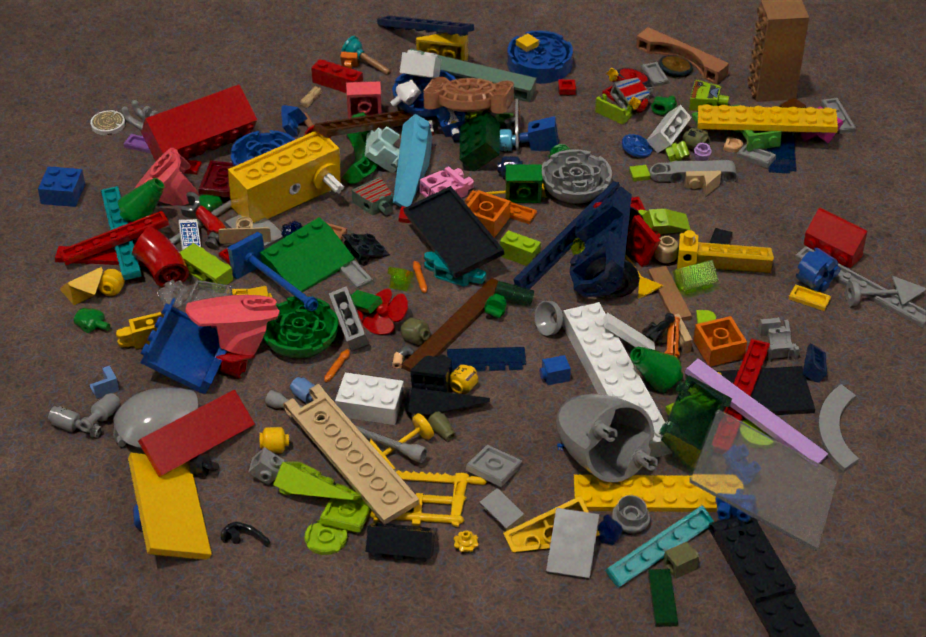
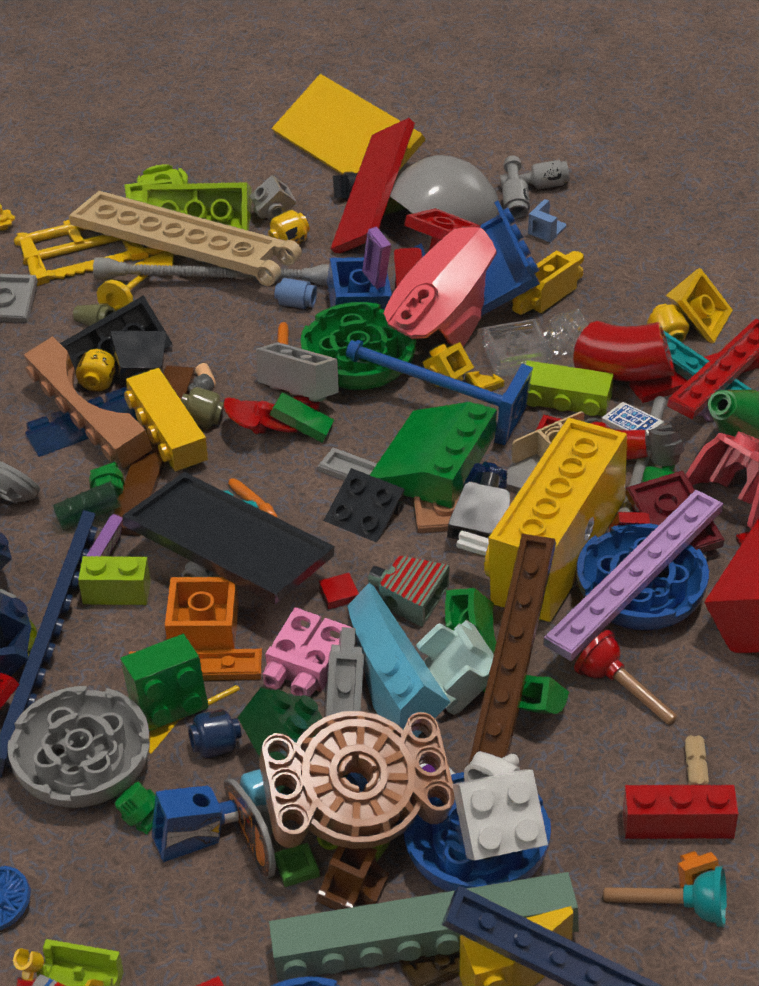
camera: 155 degrees right, 0 degrees up
green piece [74,308,111,333] -> none
black piece [220,522,270,547] -> none
blue slope [281,105,308,137] -> none
white brick [335,372,404,425] -> none
coral brick [346,82,382,118] -> none
black slope [365,522,437,562] -> none
clear neon green slope [387,267,414,291] -> none
none -> nougat arch [24,336,153,469]
none -> medium lavender tile [87,514,123,556]
none -> yellow brick [124,368,208,471]
none -> light grey hinge [325,627,364,717]
none -> blue brick [327,257,392,310]
none -> medium lavender tile [362,227,391,289]
none -> red tile [404,208,481,252]
none -> torso [447,472,510,540]
none -> lavender tile [544,490,723,661]

